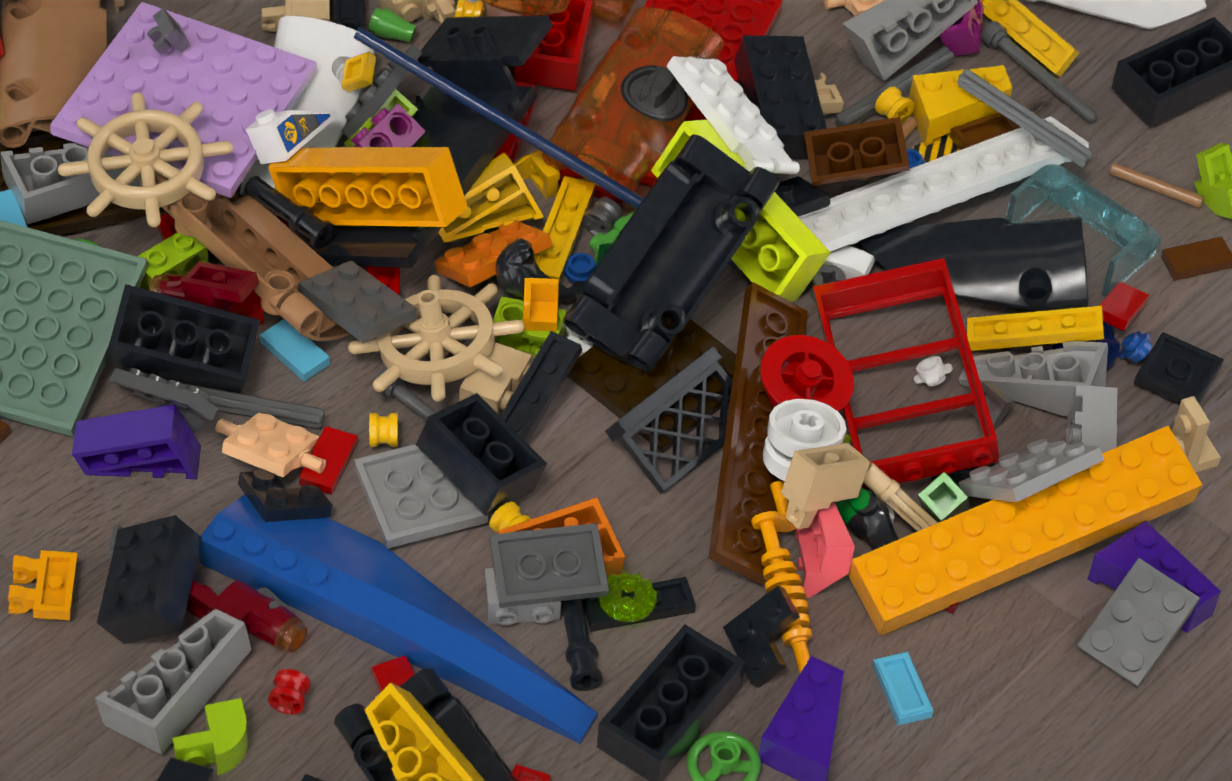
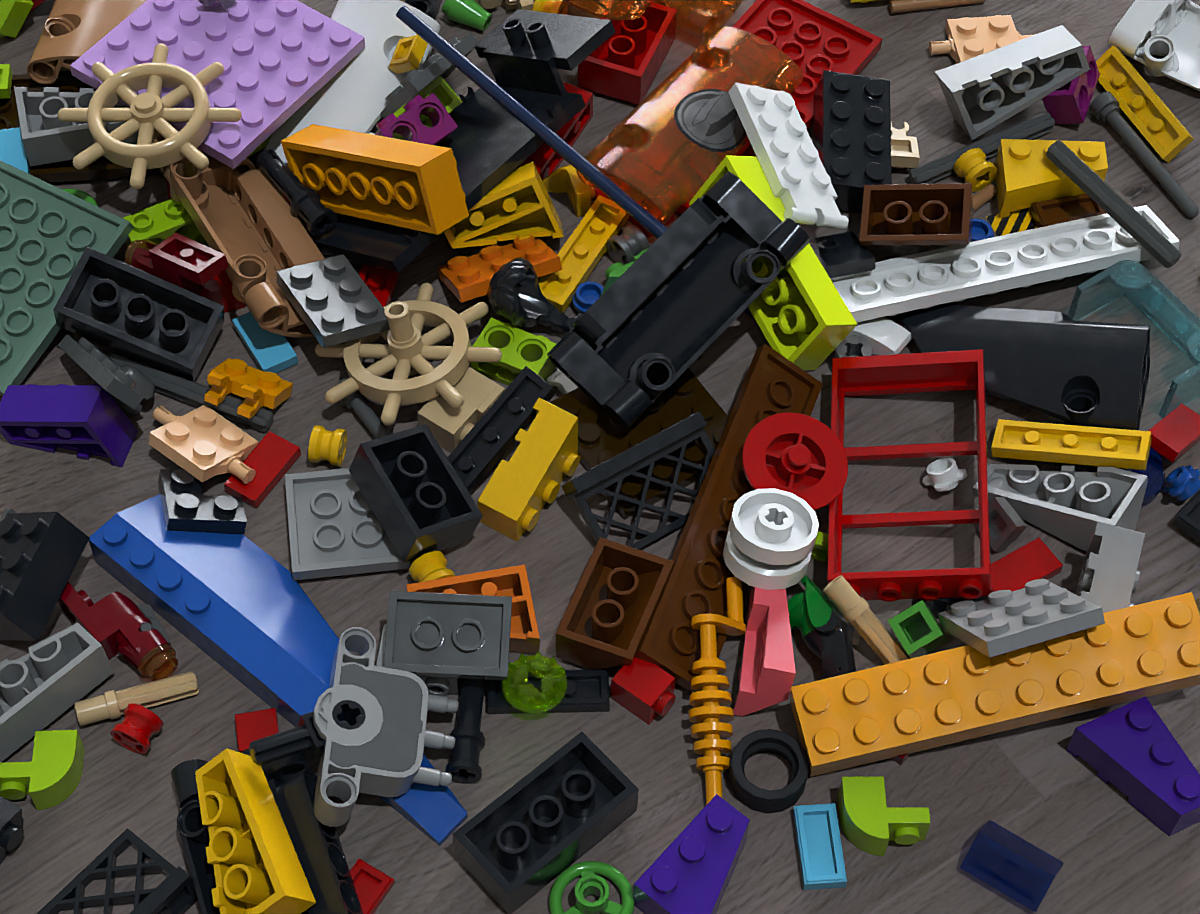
camera: 15 degrees right, 5 degrees up
white slope [246,109,338,164] -> none
light orange panel [523,278,559,331] -> none
black plate [723,585,800,688] -> none
tan hinge [781,443,870,529] -> none
dark grey plate [1077,558,1200,689] -> none
none -> tan axle [74,671,199,726]
none -> light orange plate [204,358,293,419]
none -> piece [249,627,459,827]
none -> yellow wedge [477,398,580,542]
none -> reddish brown slope [555,537,674,670]
none -> red brick [611,657,676,725]
none -> black tyre [728,729,809,813]
none -> lime brick [838,776,931,856]
none -> clear blue panel [960,820,1064,912]
none -> red tile [991,537,1063,592]

